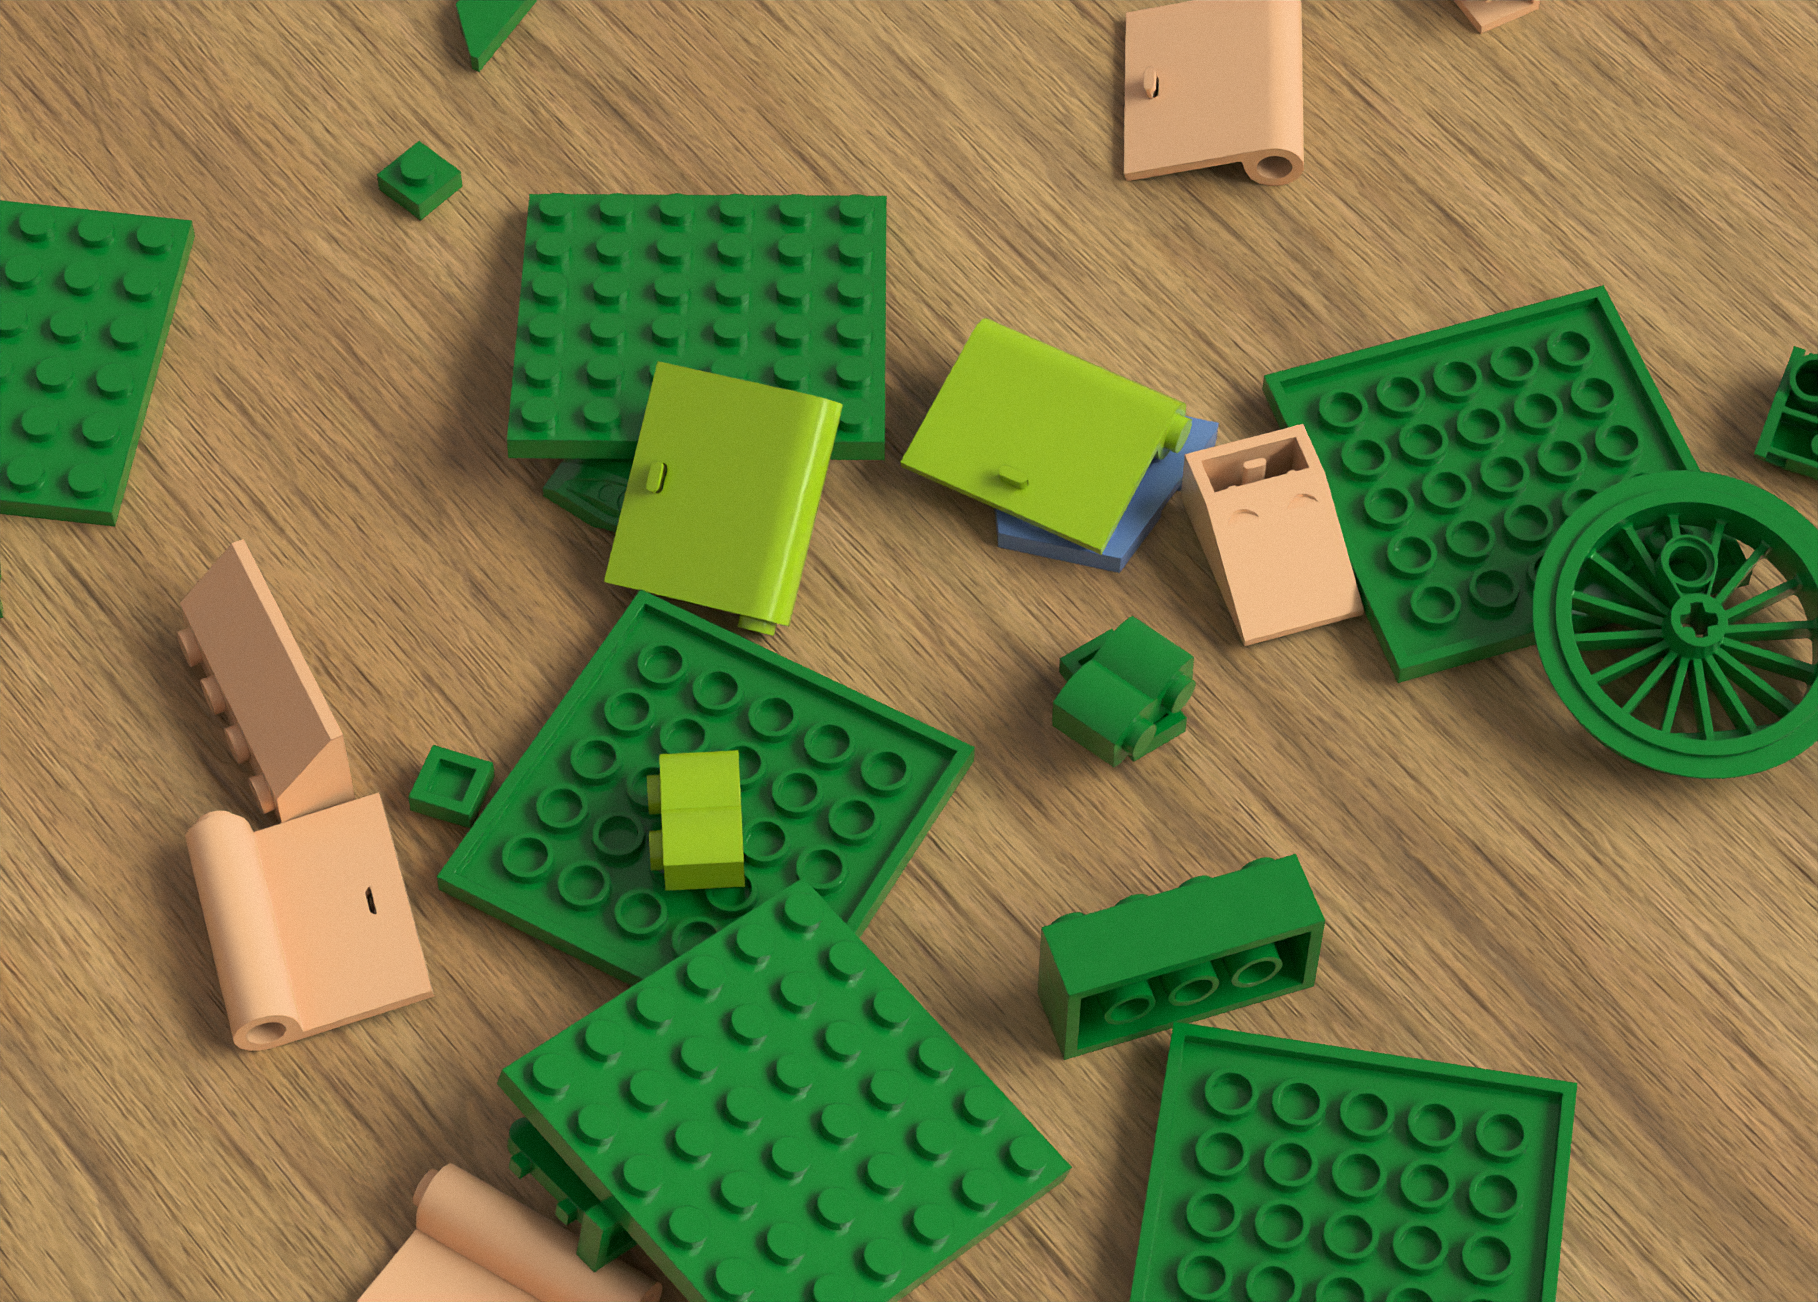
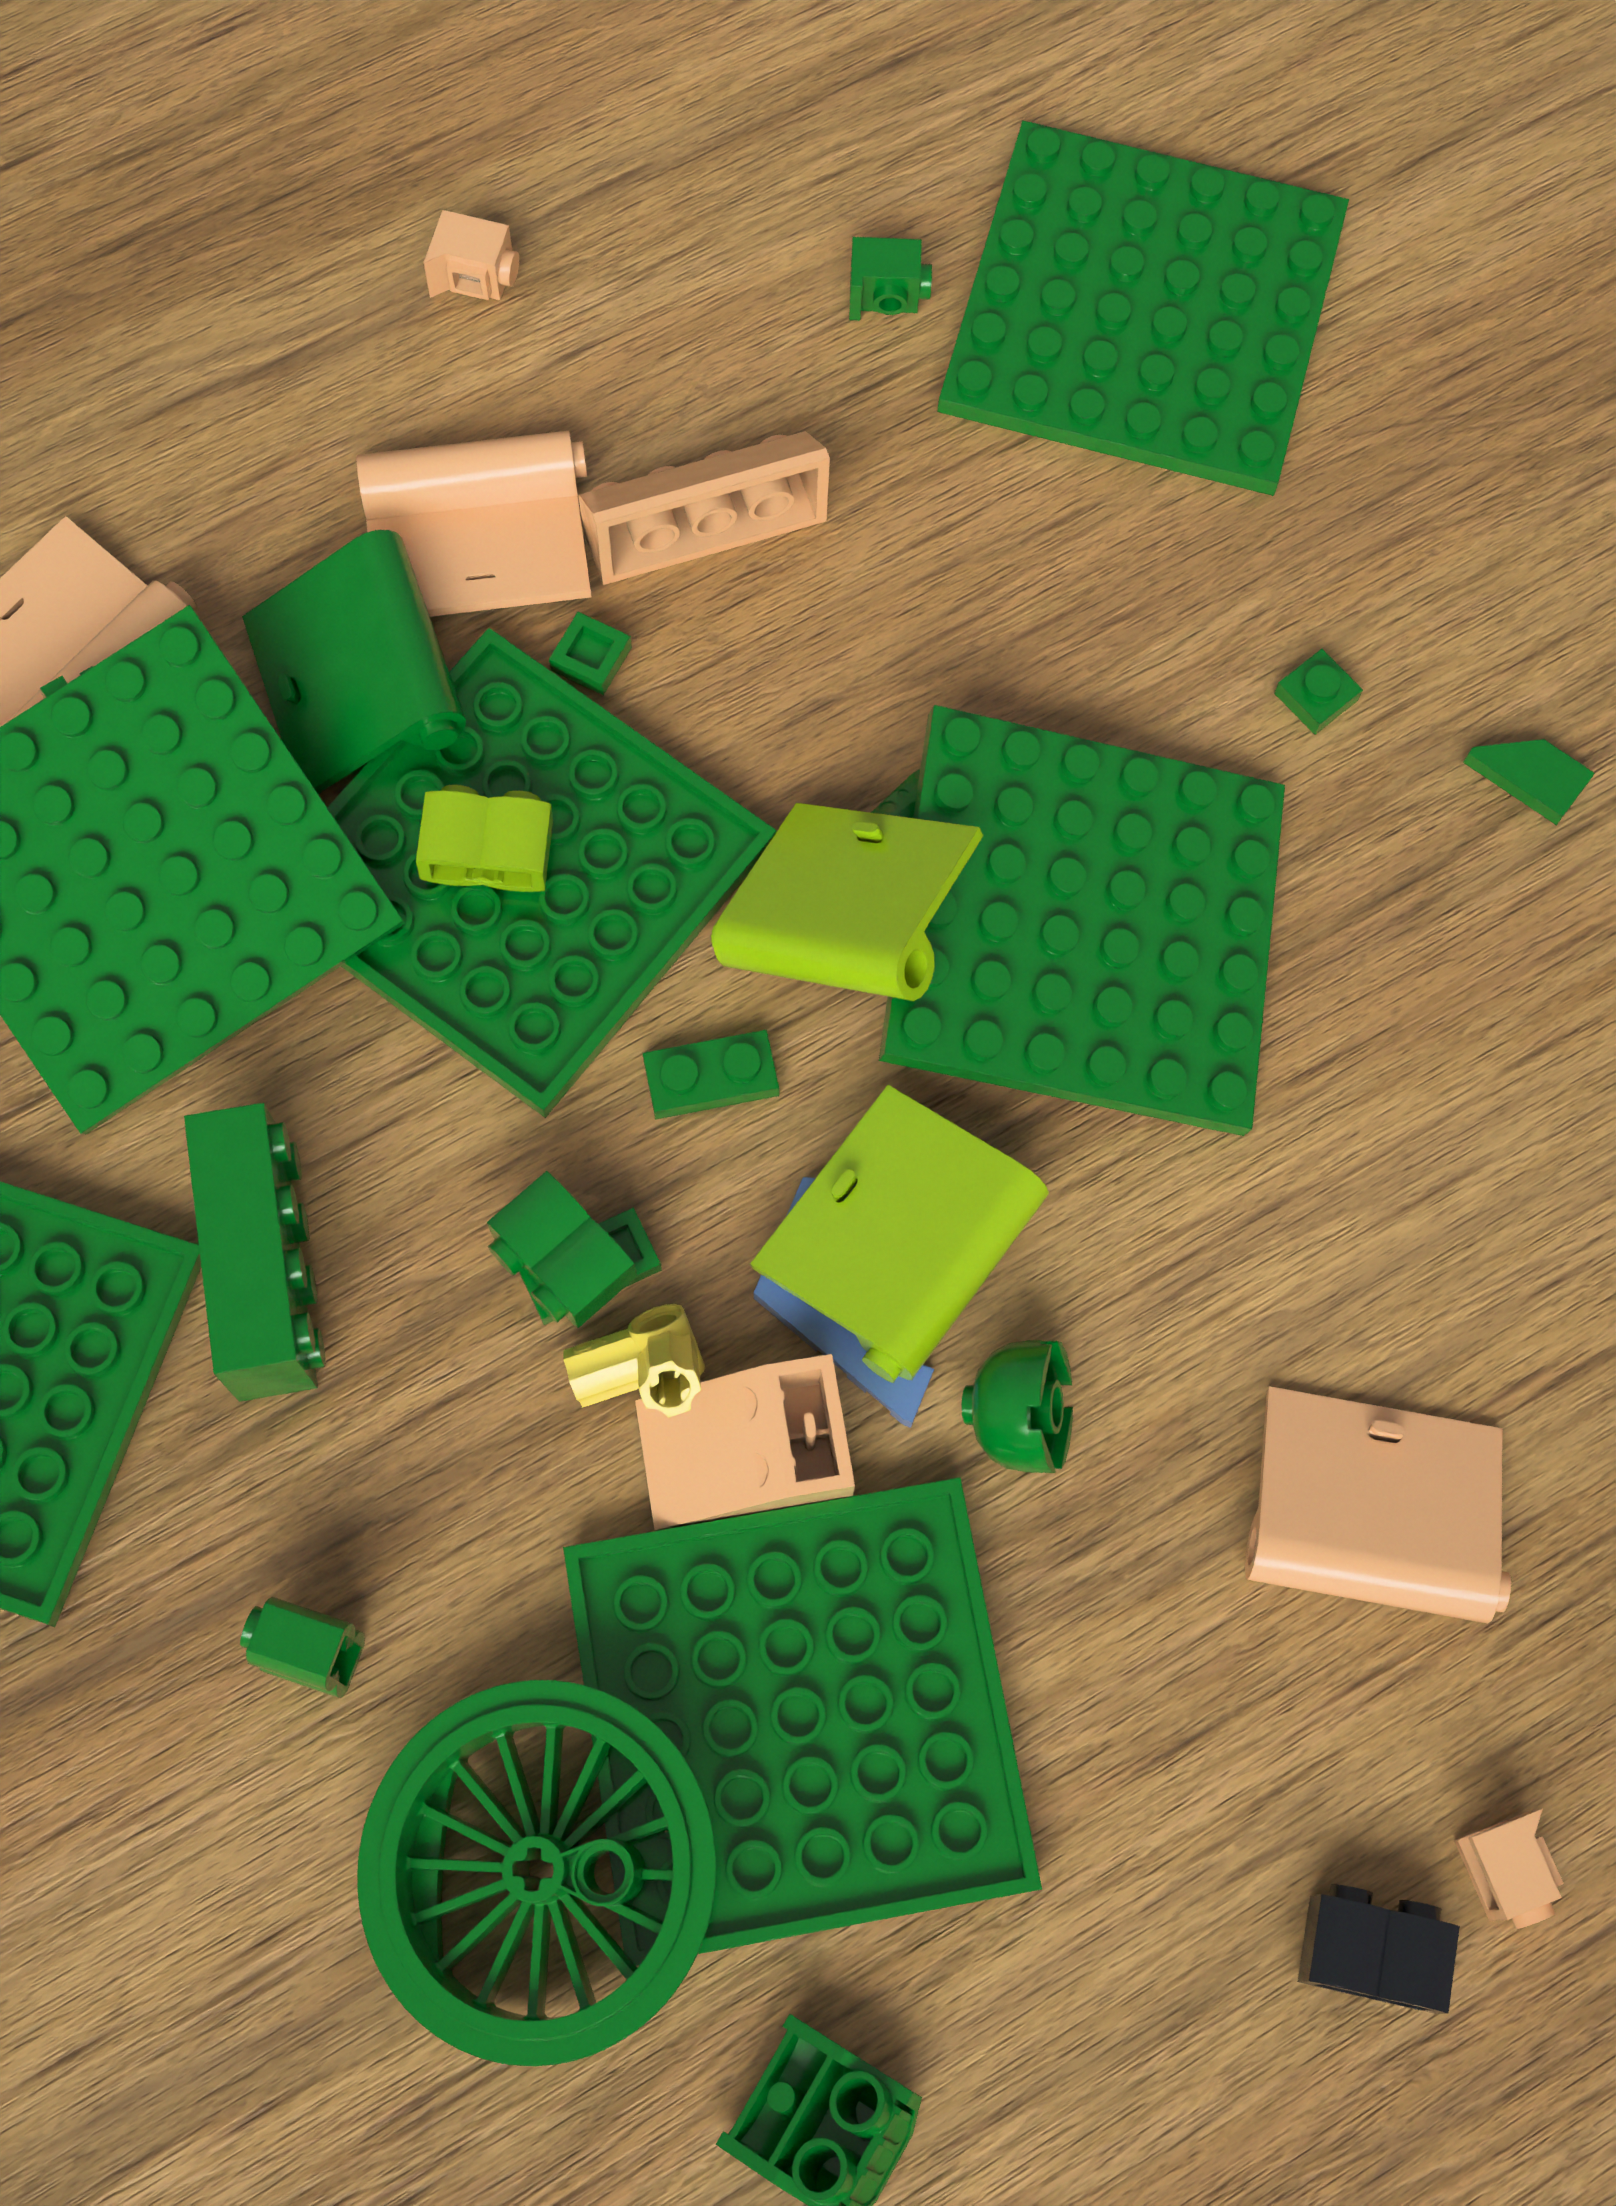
camera: 95 degrees right, 15 degrees up
none -> green brick [240,1597,365,1698]
none -> green door [242,530,466,794]
none -> light yellow piece [563,1304,705,1418]
none -> green plate [643,1029,779,1120]
none -> green cylinder [961,1340,1073,1473]
none -> black brick [1297,1884,1460,2014]

